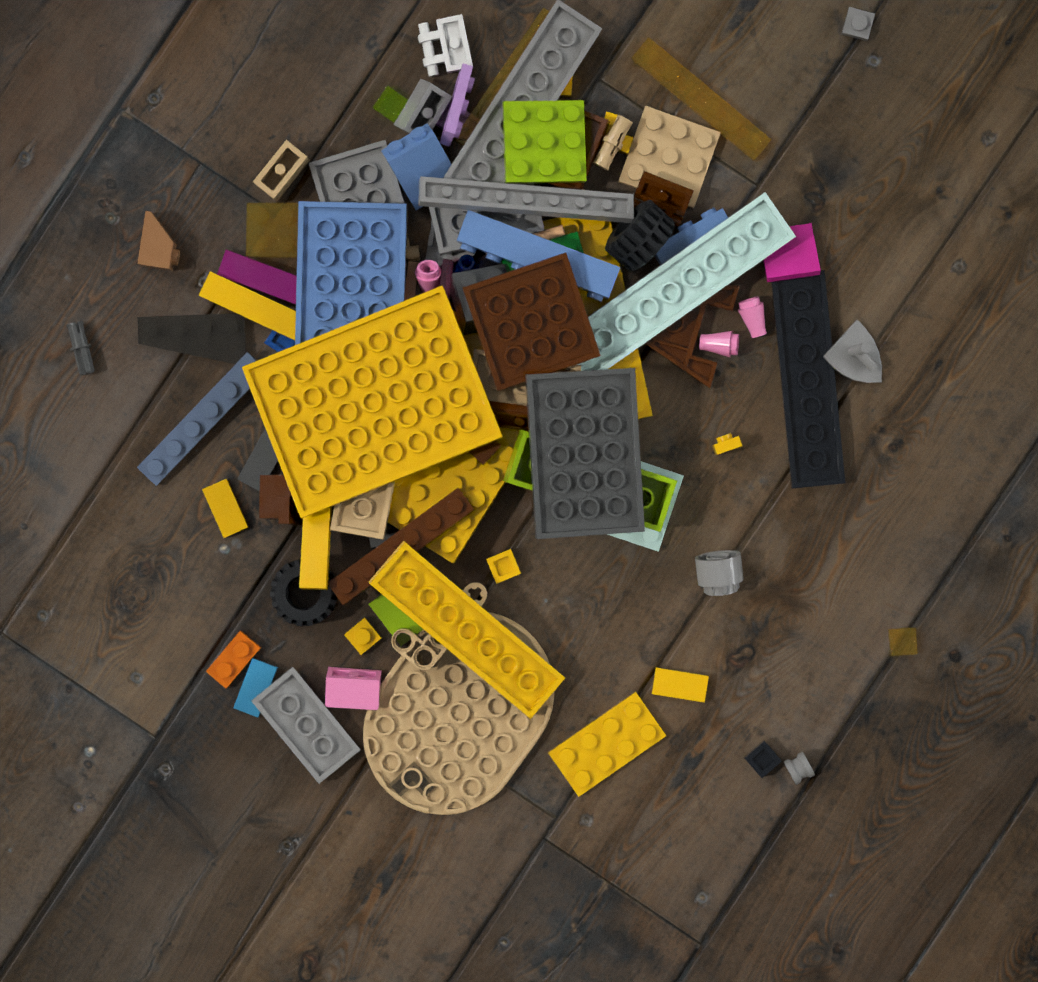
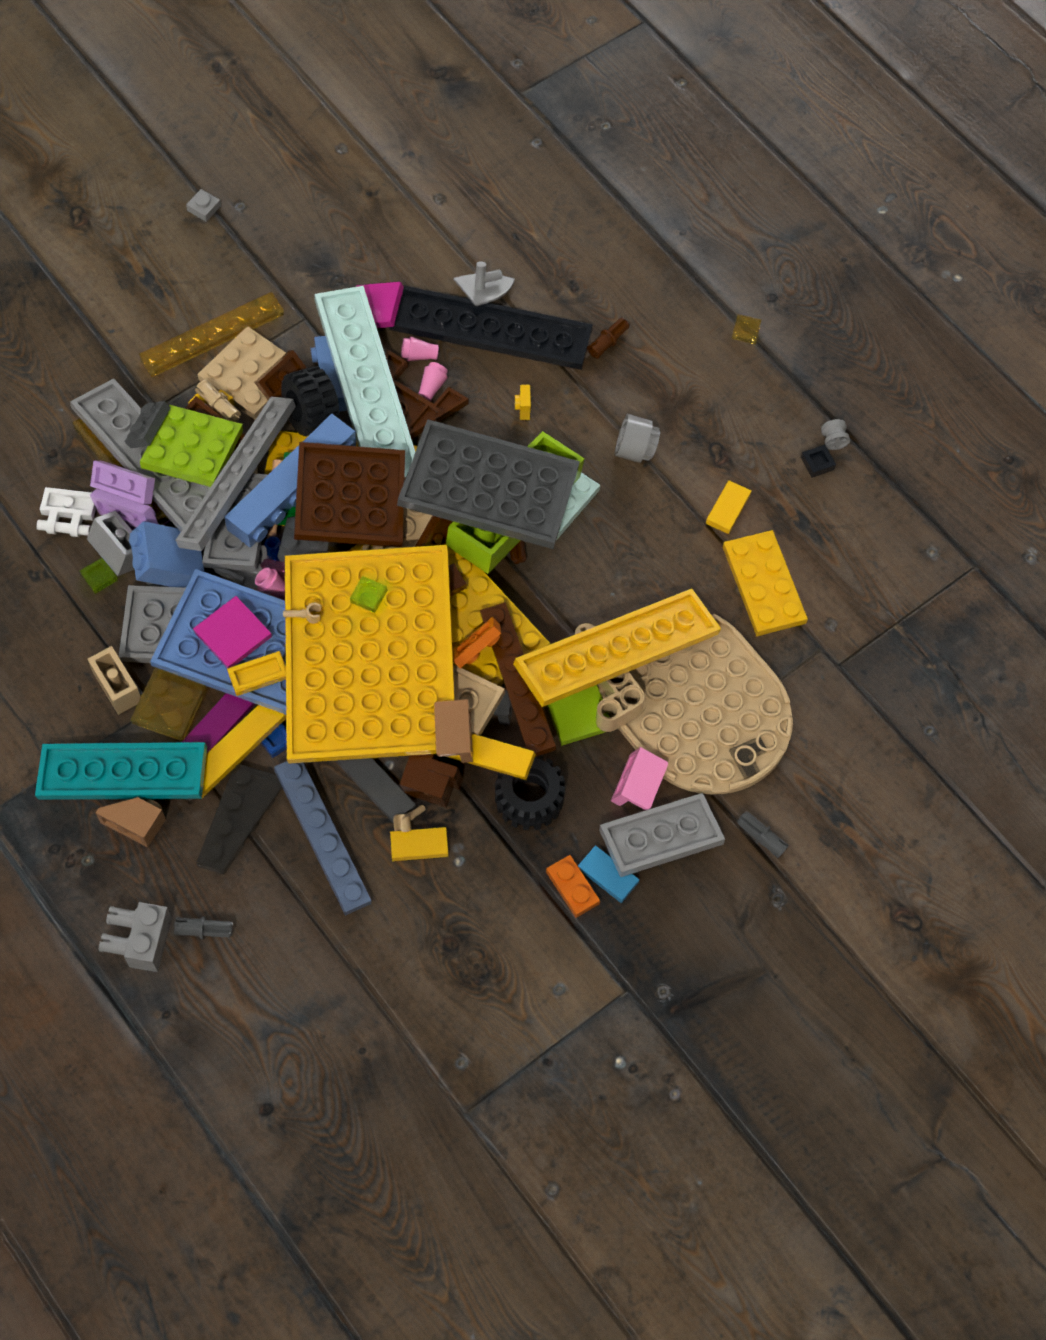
camera: 75 degrees left, 25 degrees down
yellow plate [344,618,382,655] -> none
yellow plate [486,549,521,584] -> none
none -> teal plate [35,742,207,800]
none -> lavender plate [90,461,155,504]
none -> light grey brick [99,902,172,972]
none -> dark grey plate [125,401,170,448]
none -> dark pink tile [193,596,272,668]
none -> yellow tile [227,651,286,696]
none -> tan hand [283,603,321,624]
none -> clear neon green tile [350,576,387,613]
none -> tan hand [393,805,425,832]
none -> medium nougat panel [434,699,473,763]
none -> orange plate [453,617,501,668]
none -> reddish brown axle [587,317,630,359]
none -> dark grey axle [738,811,789,859]

